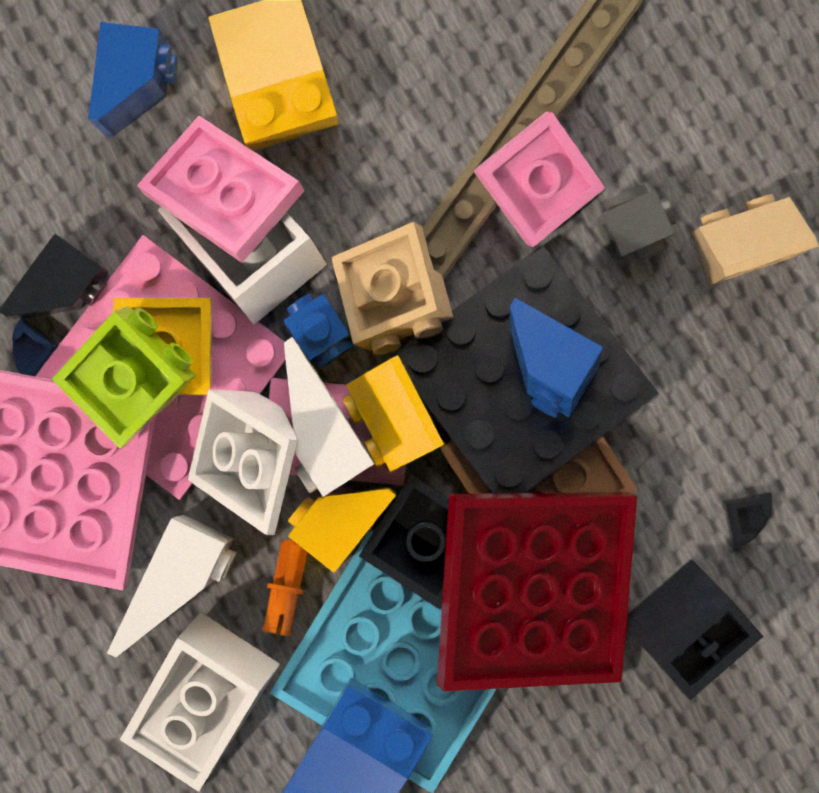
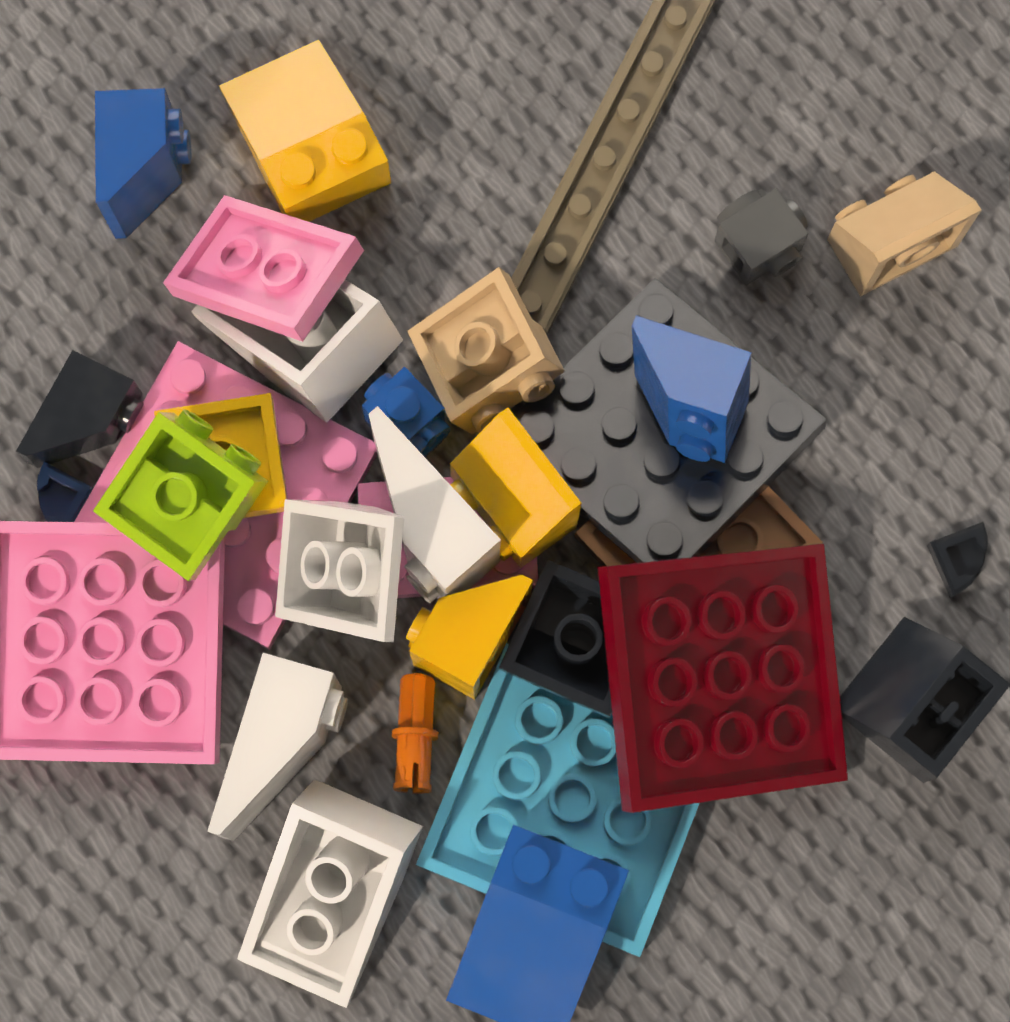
camera: 10 degrees left, 10 degrees down
bright pink plate [473,112,605,247] -> none

